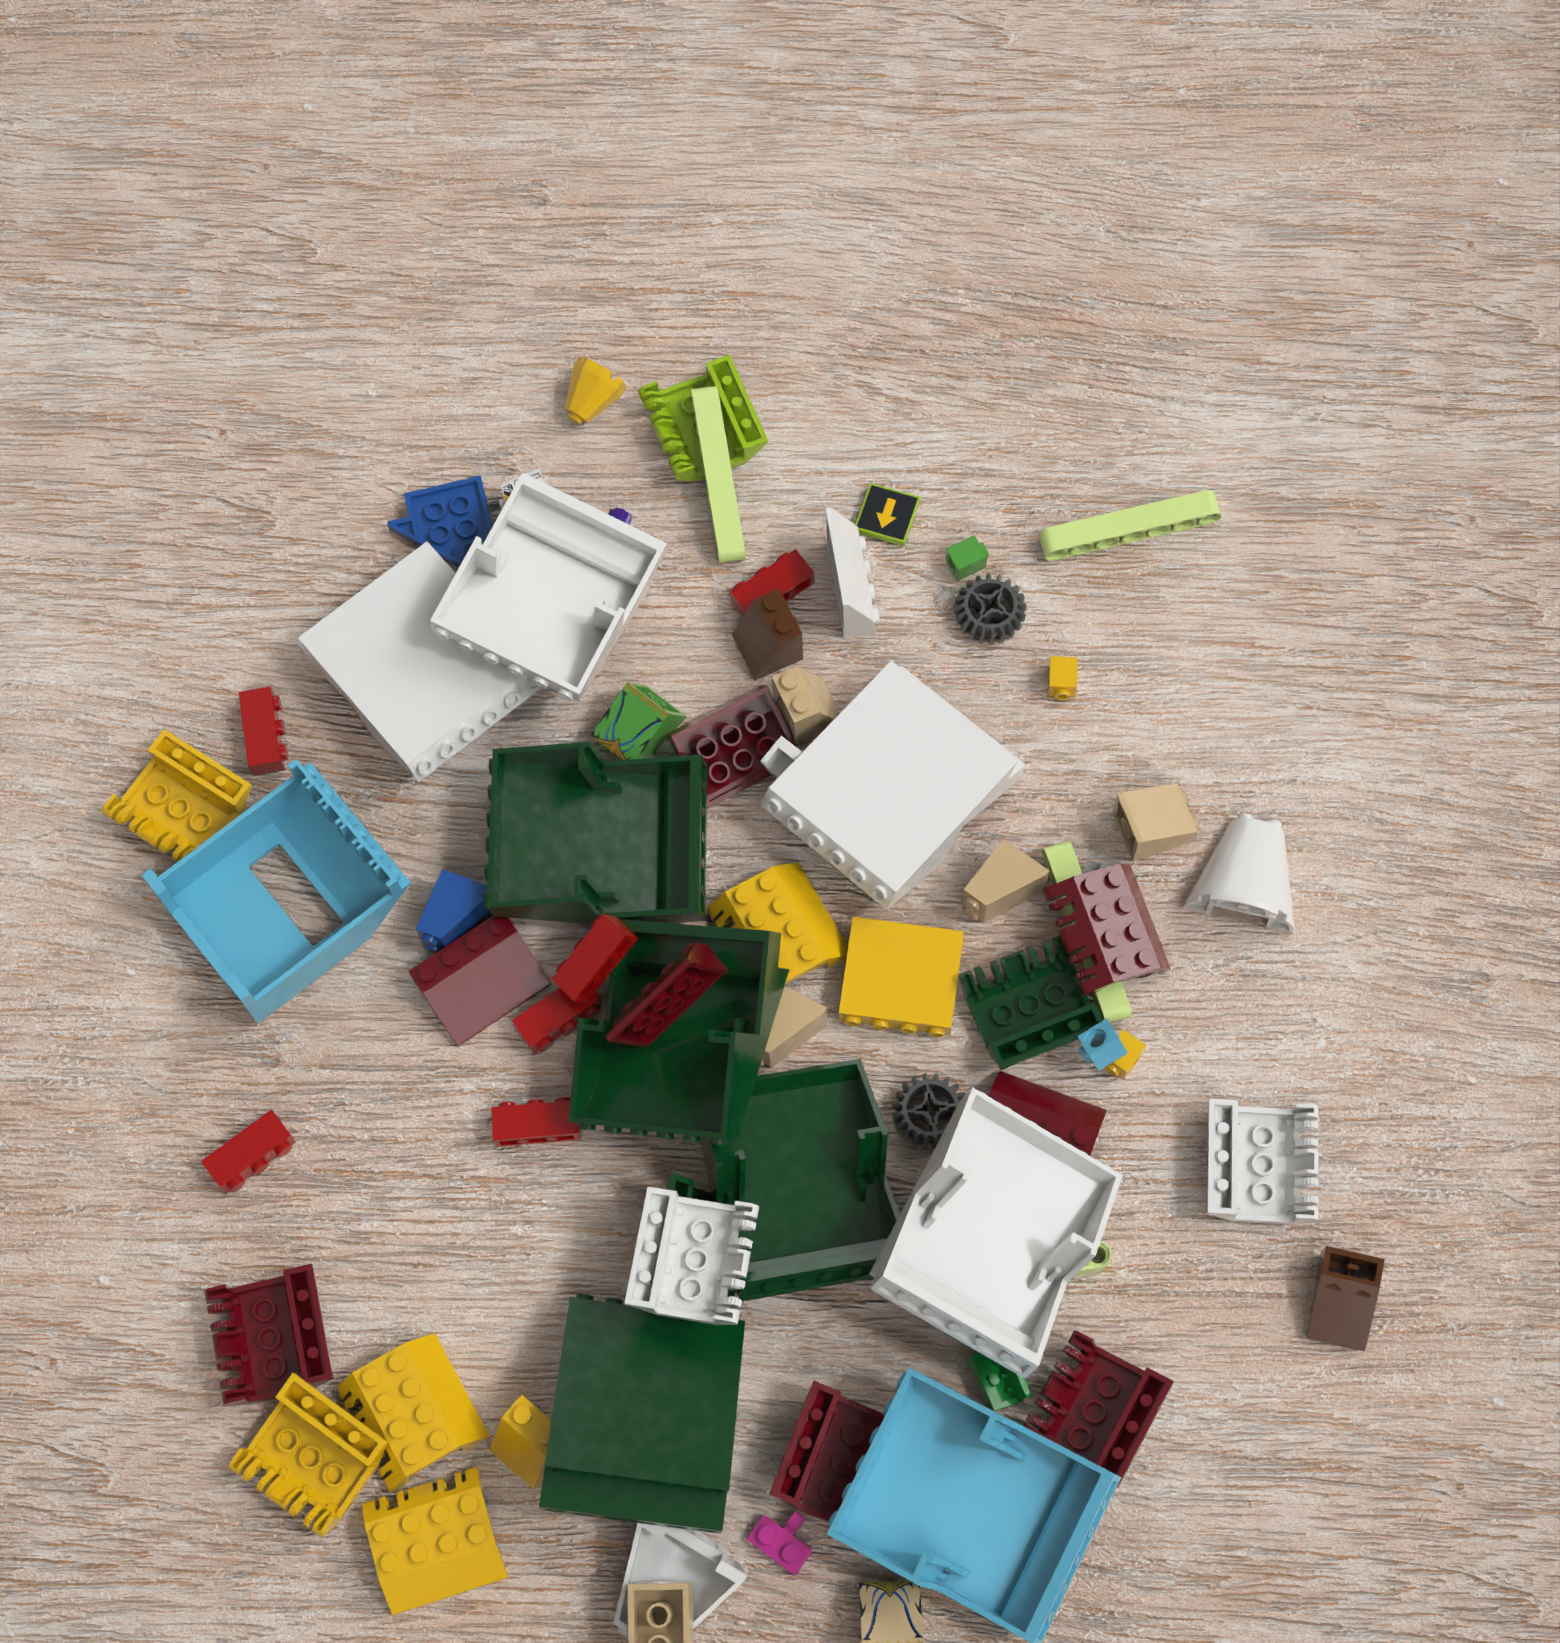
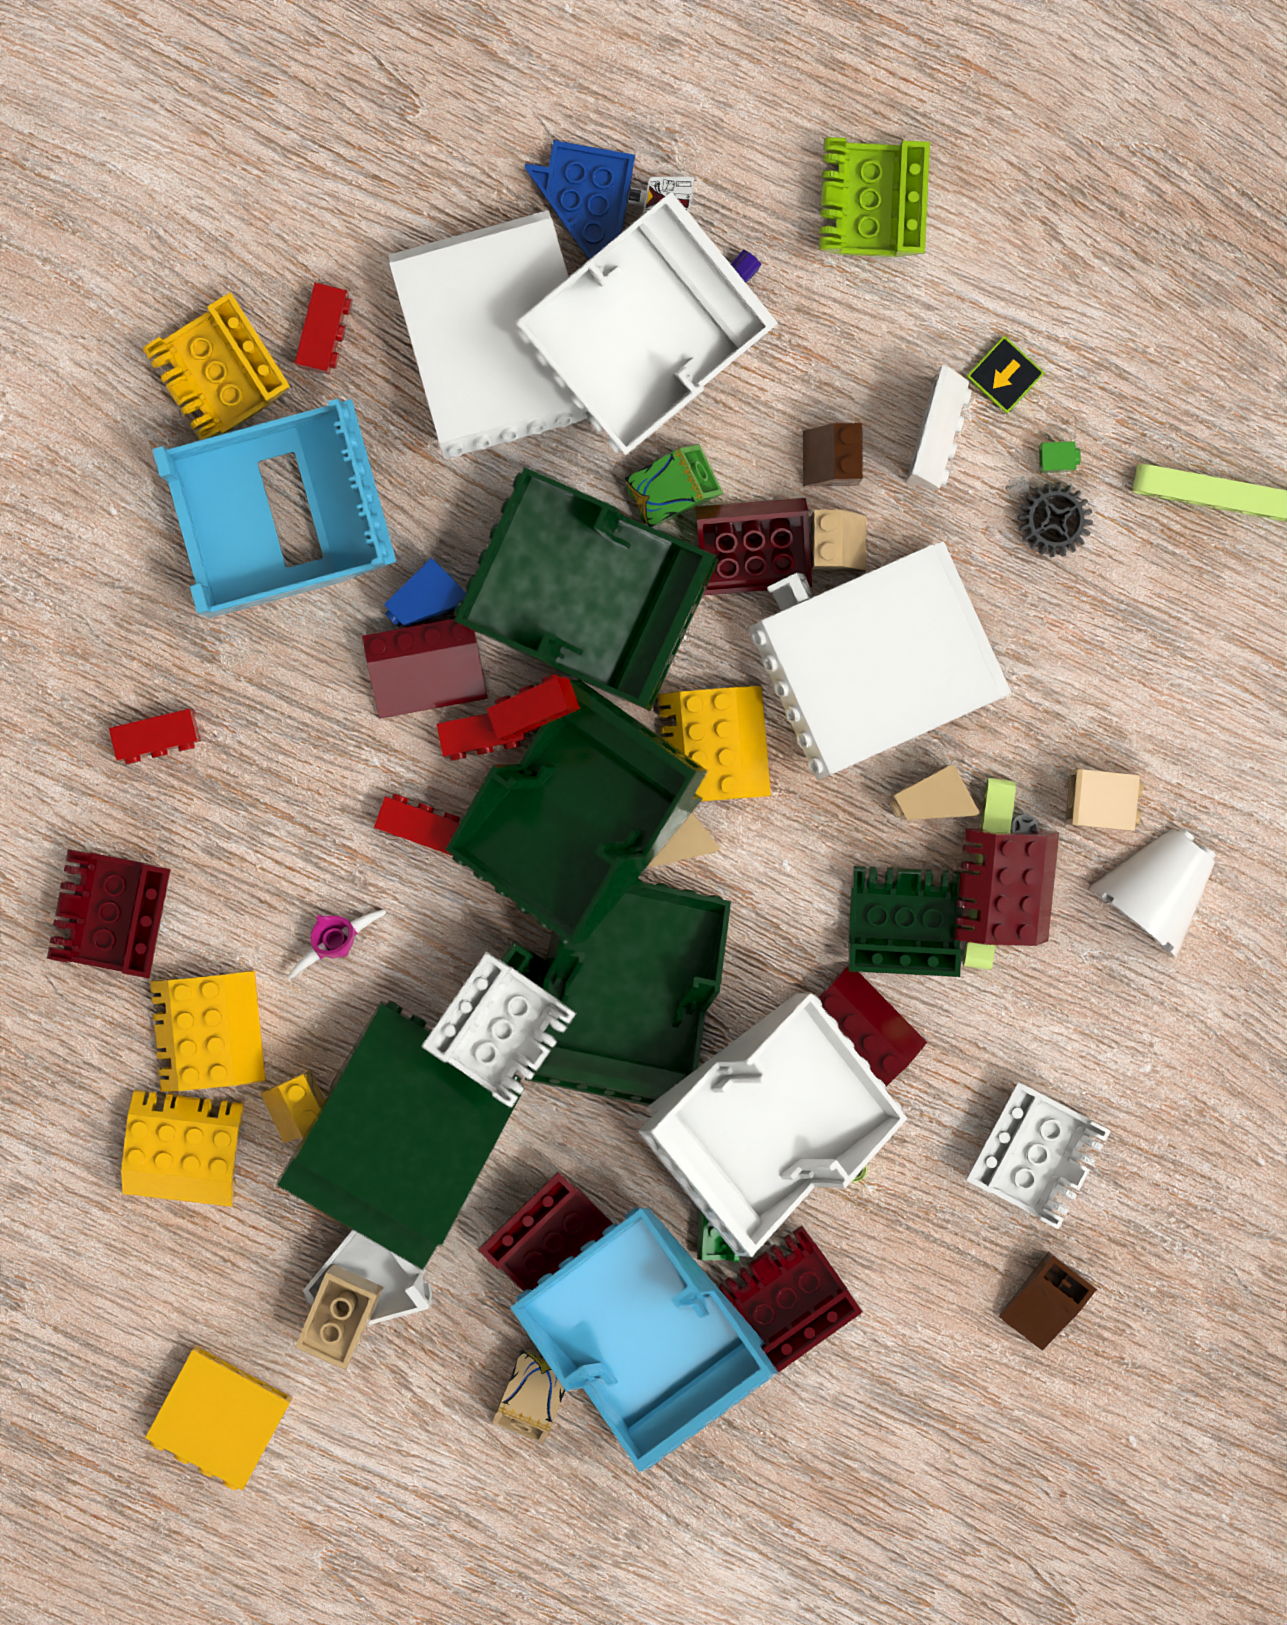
camera: 15 degrees right, 20 degrees up
yellow slope [228,1373,388,1538] -> none
yellow cone [564,356,627,424] -> none
dark red slope [606,942,728,1047] -> none
yellowish green beam [691,386,746,563] -> none
red brick [730,549,815,617] -> none
dark pink plate [747,1511,813,1576] -> none
yellow panel [839,917,964,1038] -> none
dark grey gear [892,1073,966,1150] -> none
yellow brick [1048,656,1077,700] -> none
medium azure brick [1077,1019,1128,1070] -> none
yellow brick [1104,1029,1147,1079] -> none
none -> dark pink helmet [288,910,386,979]

